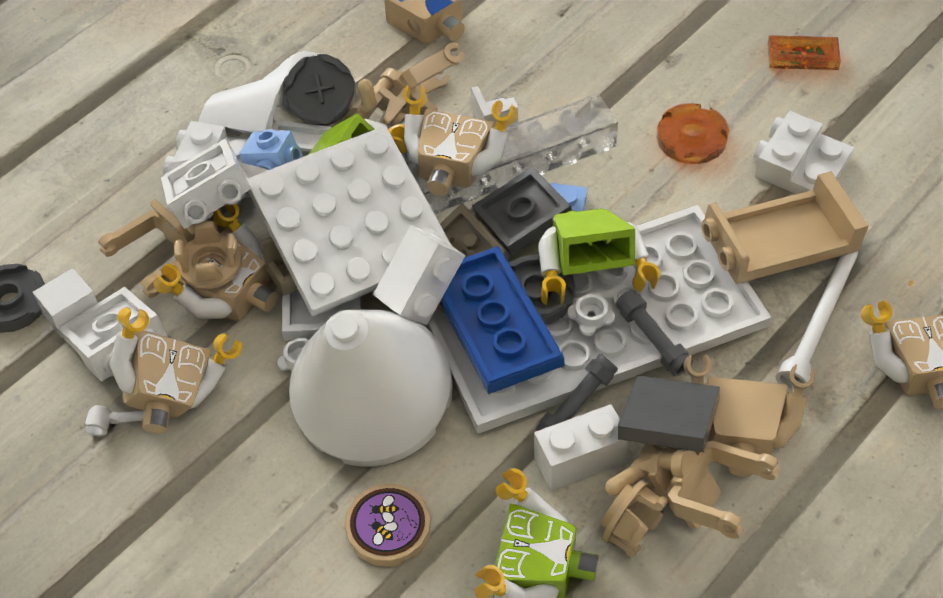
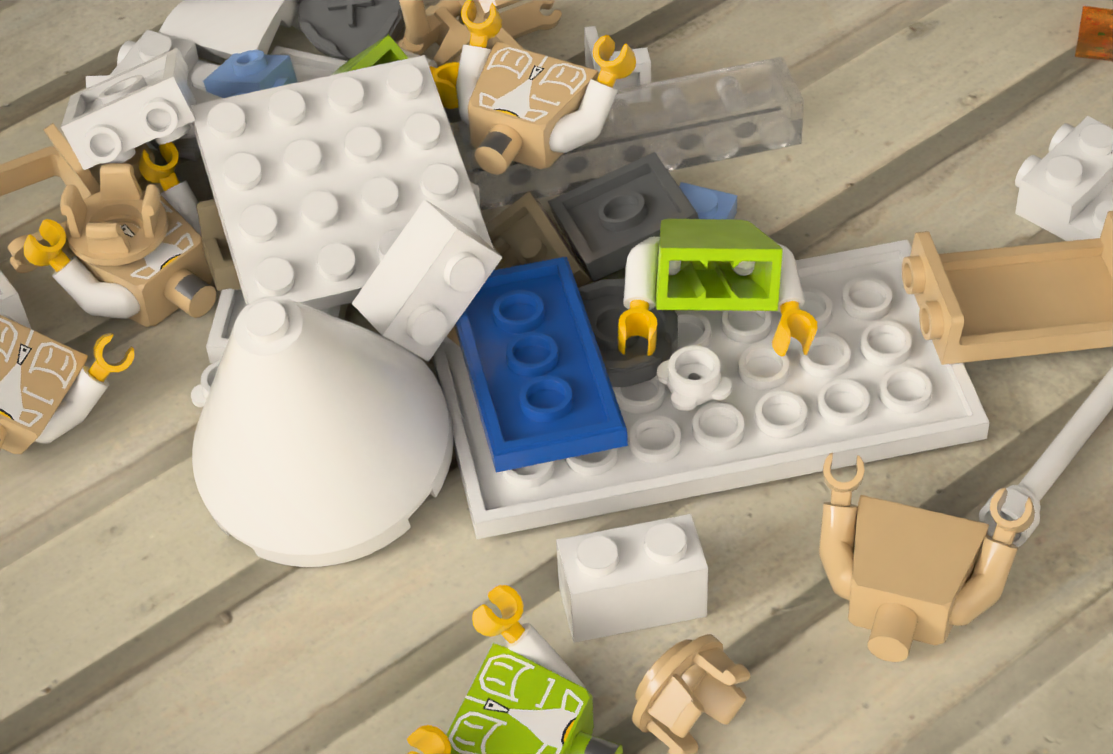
camera: 10 degrees right, 5 degrees down
tile [345,484,431,567] -> none
dark grey bar [535,354,618,431] -> none
tan piece [605,441,780,539] -> none
dark grey bar [615,290,693,376] -> none
dark grey tile [618,375,720,452] -> none
clear orange tile [656,103,729,164] -> none

